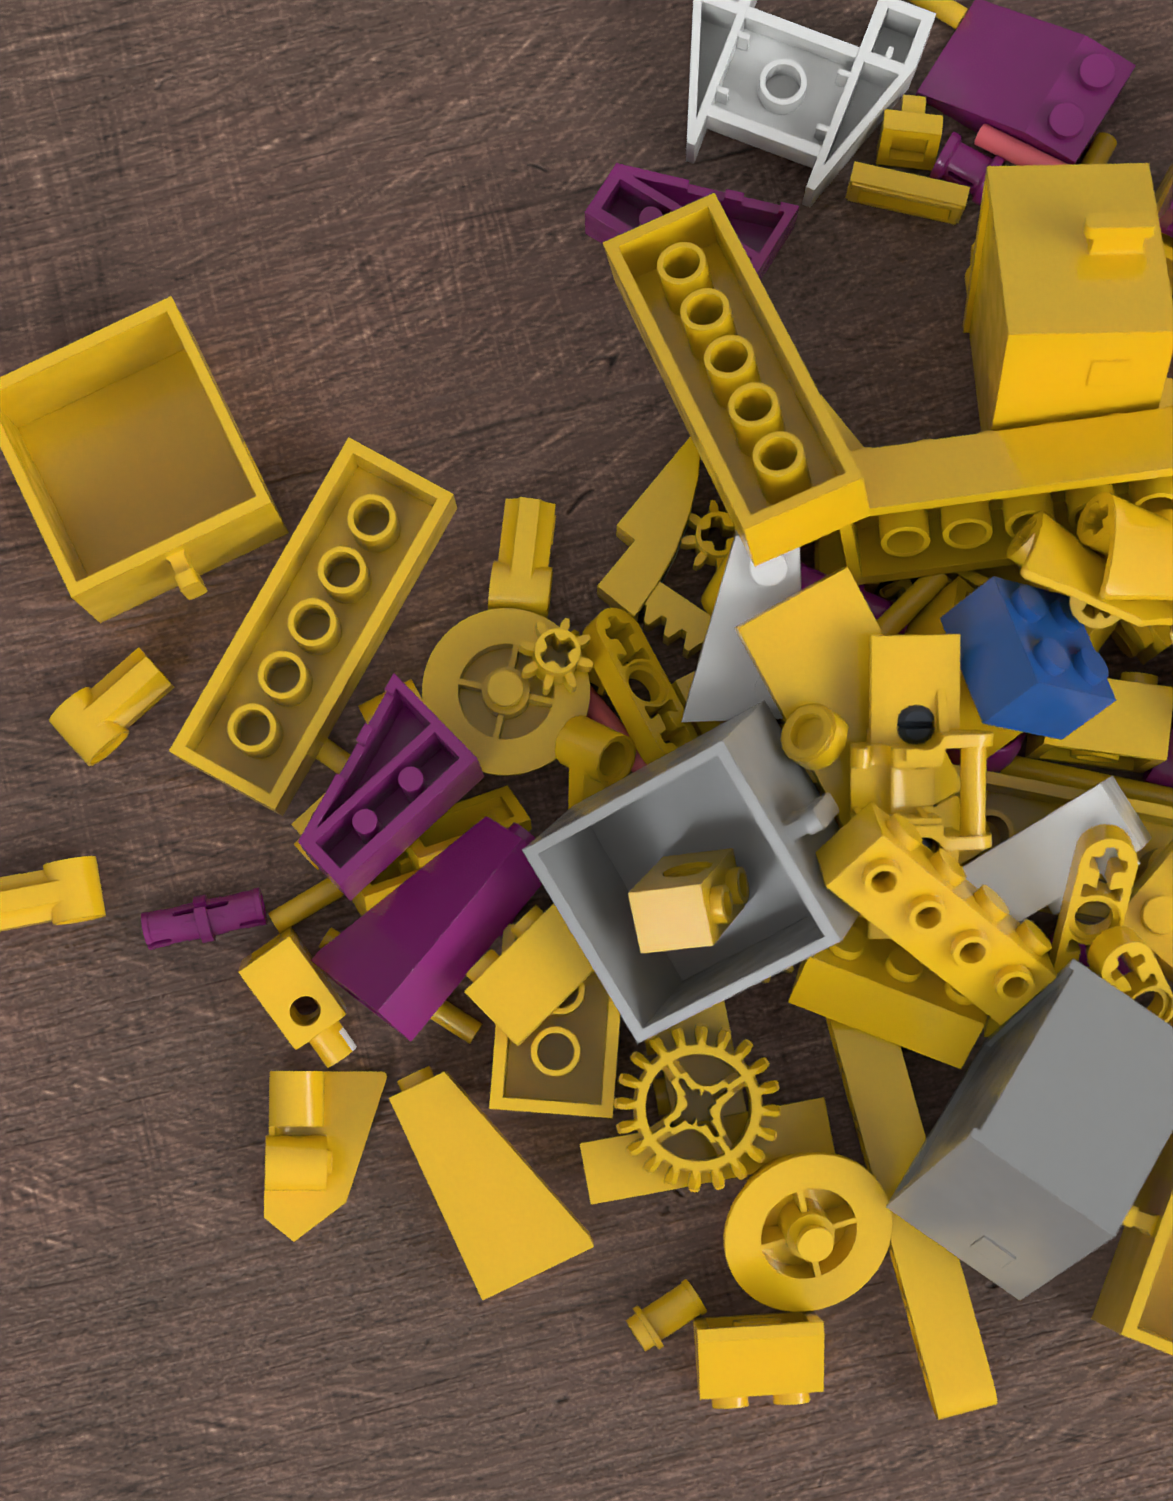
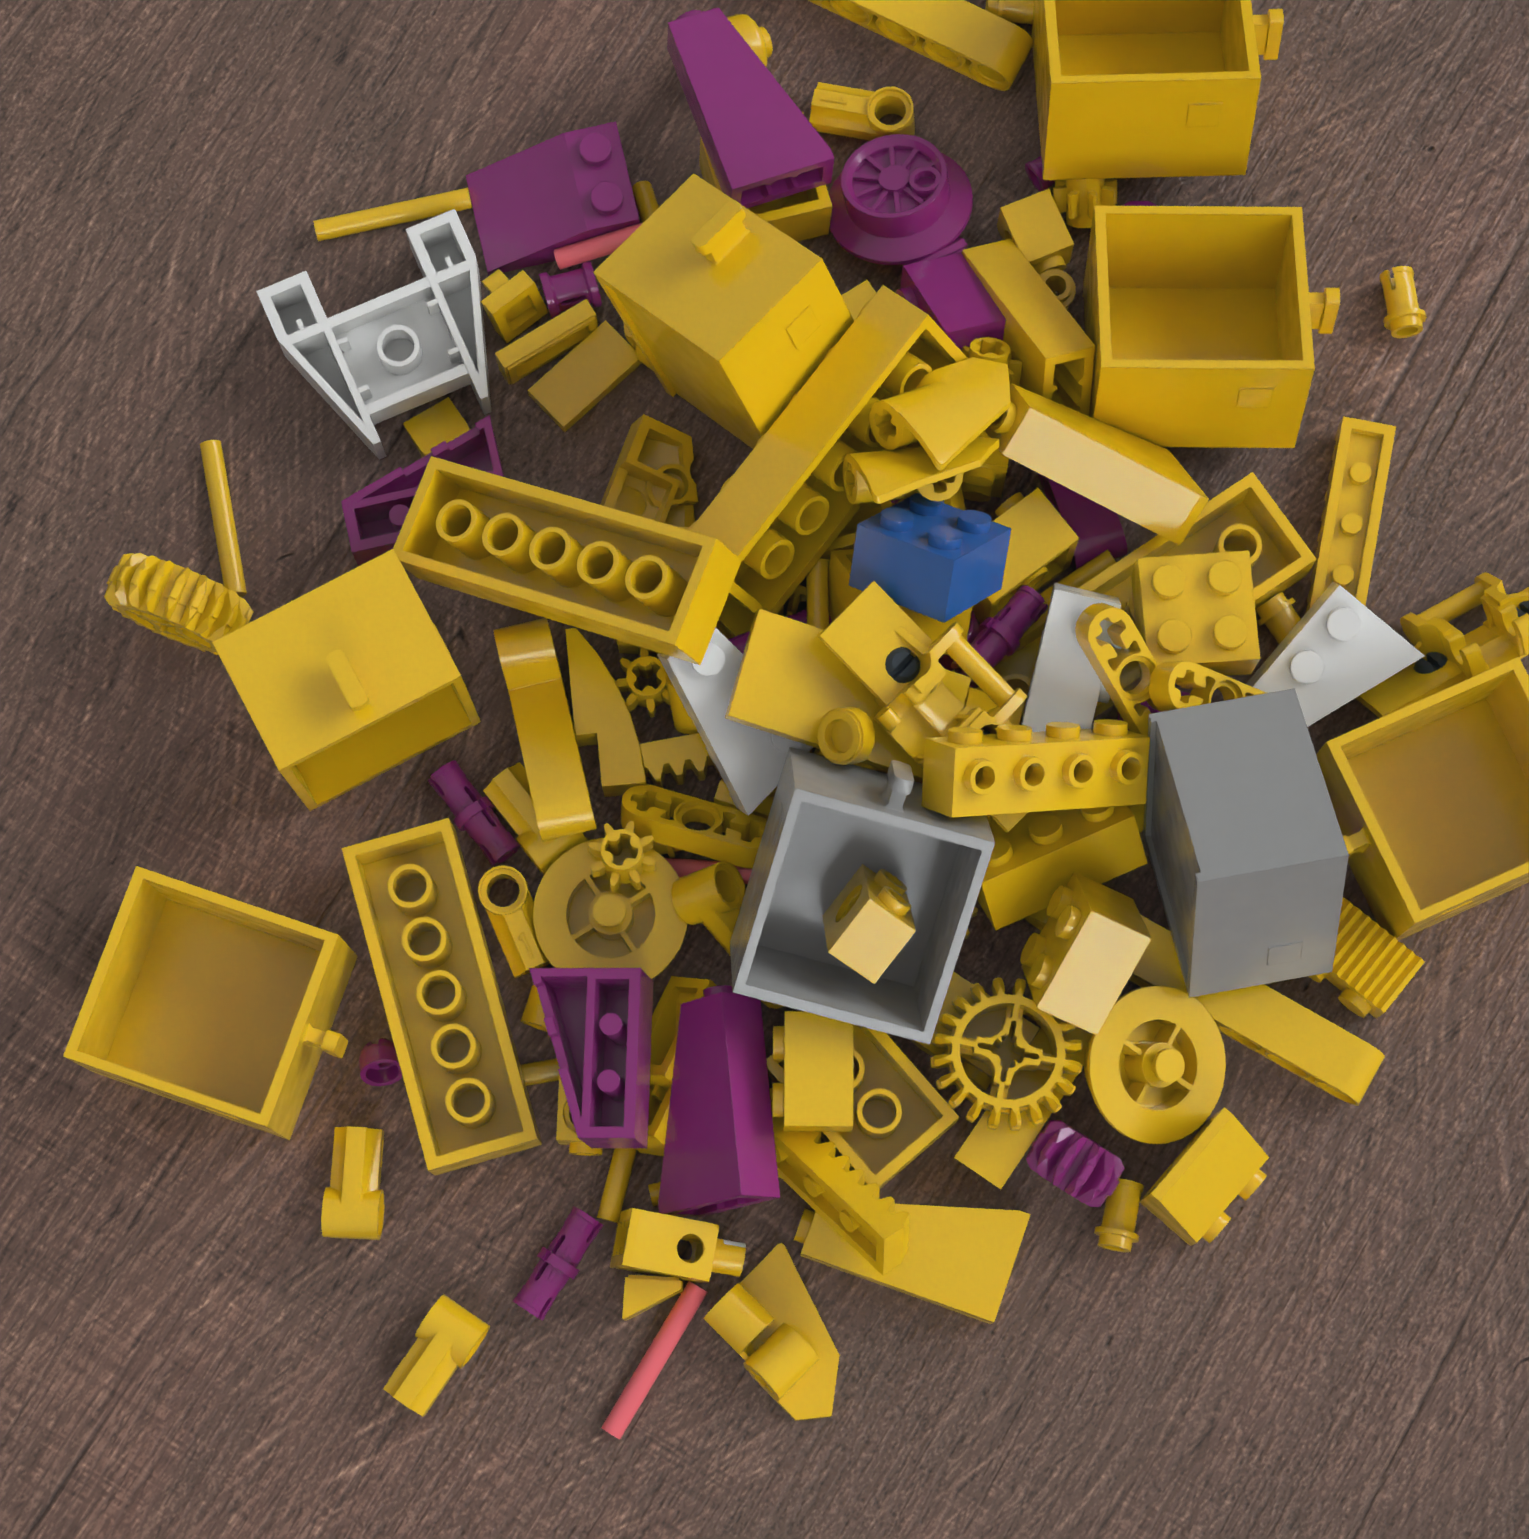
camera: 45 degrees left, 5 degrees down
none -> yellow gear [104,553,253,655]
none -> yellow bar [200,440,247,597]
none -> yellow piece [212,549,481,811]
none -> magenta hinge [359,1038,403,1086]
none -> yellow slope [403,397,471,457]
none -> magenta pin [428,760,521,867]
none -> yellow piece [478,865,551,978]
none -> yellow beam [493,618,597,842]
none -> yellow tile [528,320,641,432]
none -> yellow slope [600,414,698,527]
none -> coral bar [601,1281,708,1439]
none -> yellow slope [622,1274,683,1321]
none -> yellow gear [769,1088,910,1275]
none -> magenta pin [951,585,1048,688]
none -> yellow brick [1020,872,1152,1035]
none -> magenta gear [1026,1120,1125,1207]
none -> yellow brick [1308,897,1425,1019]

